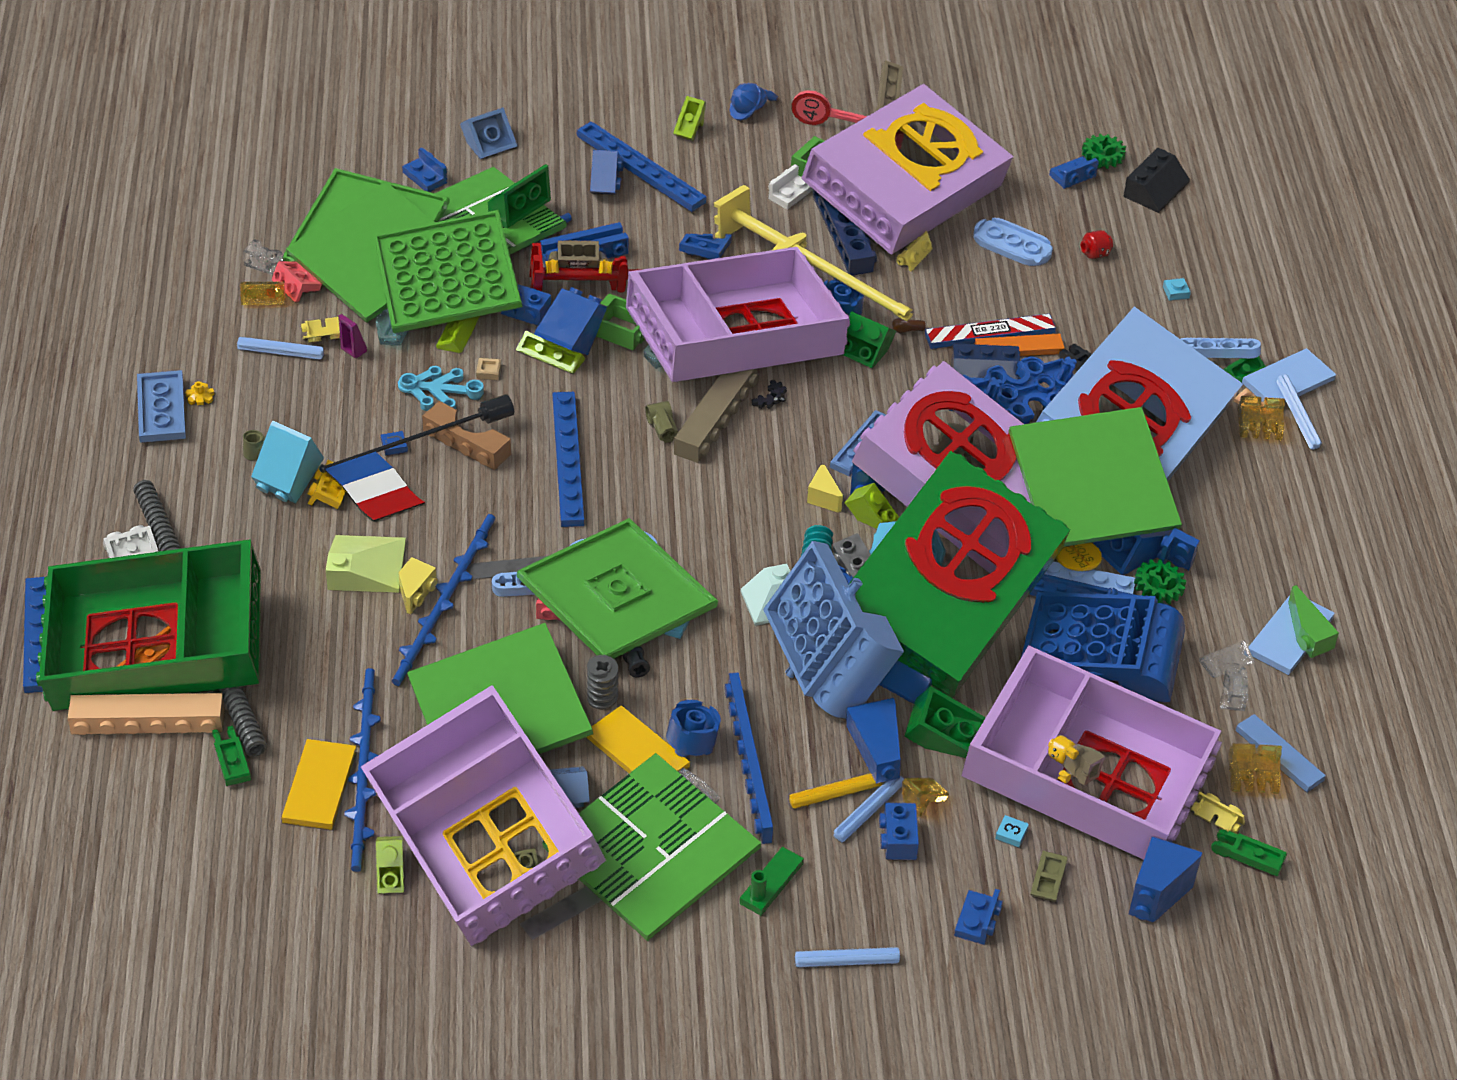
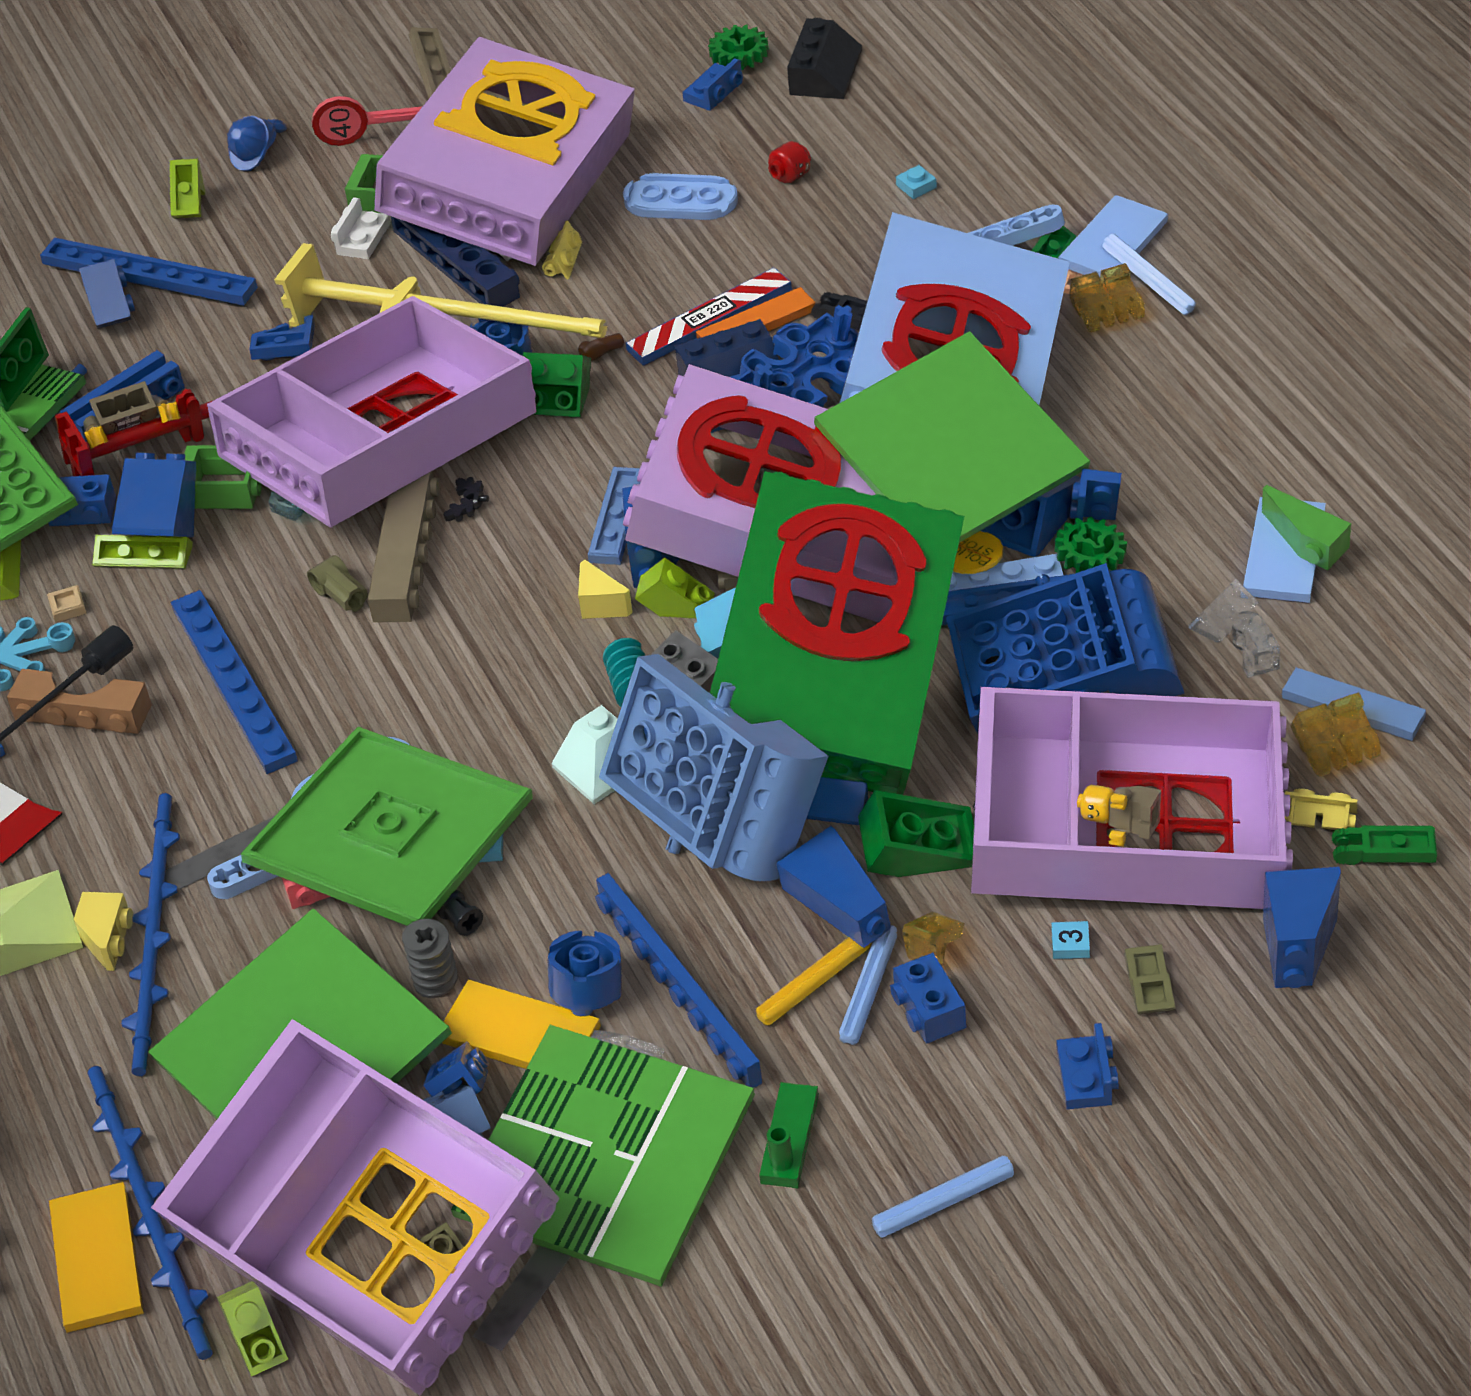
camera: 15 degrees left, 0 degrees up
none -> blue bracket [423,1041,489,1097]

